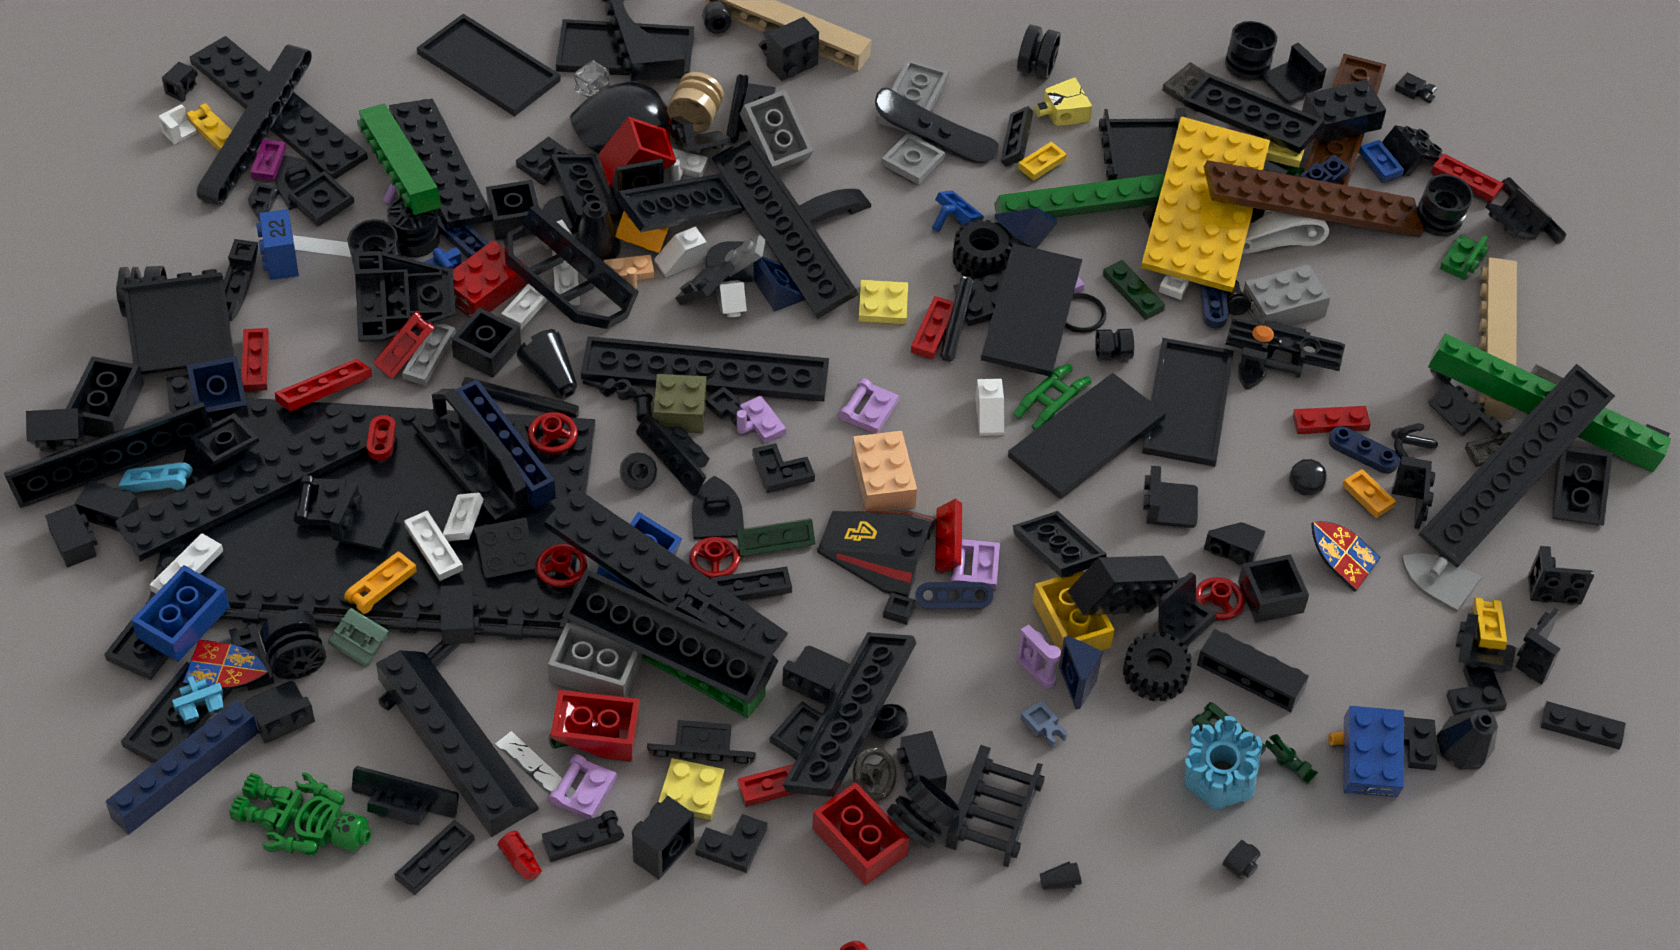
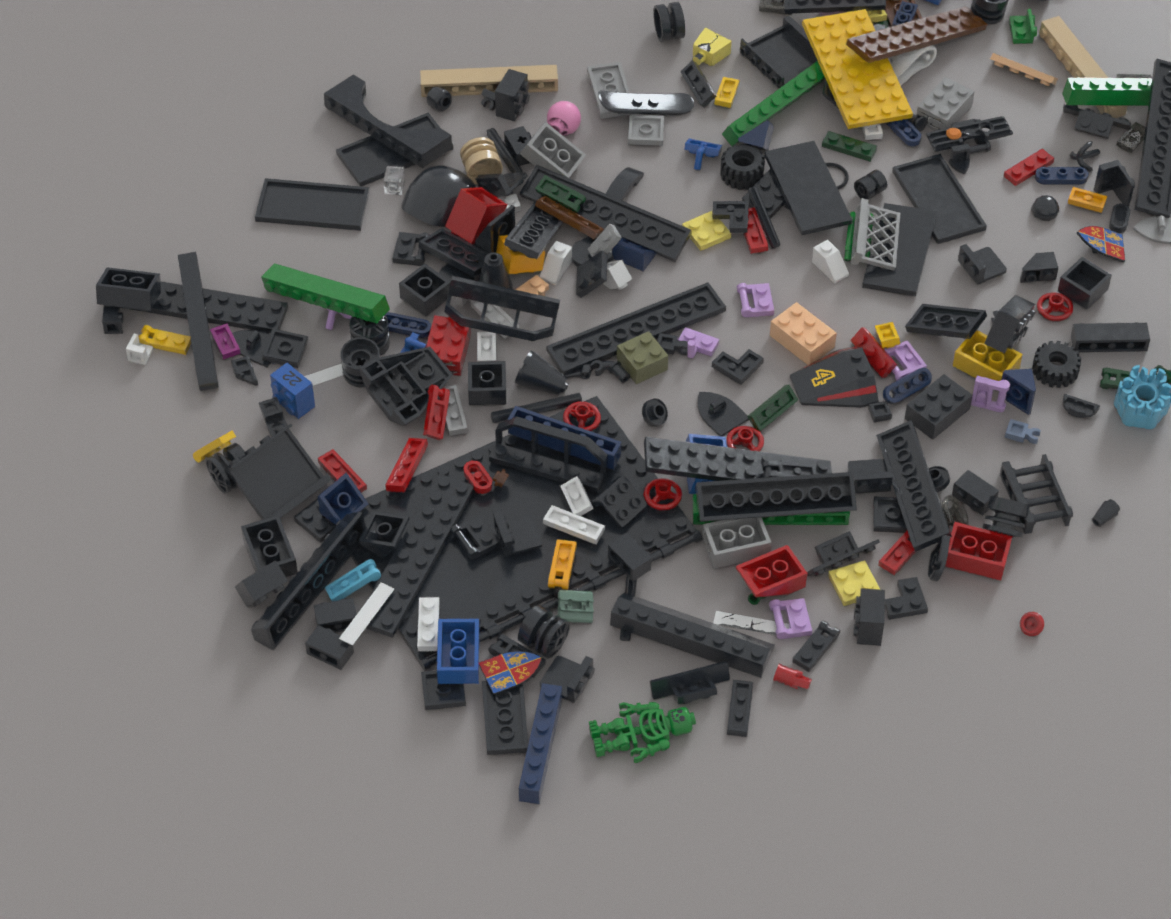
camera: 30 degrees left, 0 degrees up
medium azure hips [172,676,224,724] -> none
black plate [389,98,492,229] -> none
black bracket [636,414,710,495] -> none
black plate [711,566,792,601] -> none
black bracket [1158,572,1216,647] -> none
none -> black brick [96,267,161,311]
none -> yellow plate [193,430,236,463]
none -> white sticker [339,583,394,645]
none -> reddish brown plate [492,469,509,488]
none -> dark green plate [535,175,586,213]
none -> reddish brown tile [535,196,604,239]
none -> bright pink brick [547,101,581,136]
none -> black plate [712,201,749,233]
none -> light grey fence [851,198,900,271]
none -> yellow plate [875,322,900,348]
none -> black brick [904,374,973,440]
none -> black tile [928,535,950,582]
none -> light nougat plate [990,53,1058,86]
none -> black plate [1062,394,1100,418]
none -> black tile [1109,203,1130,233]

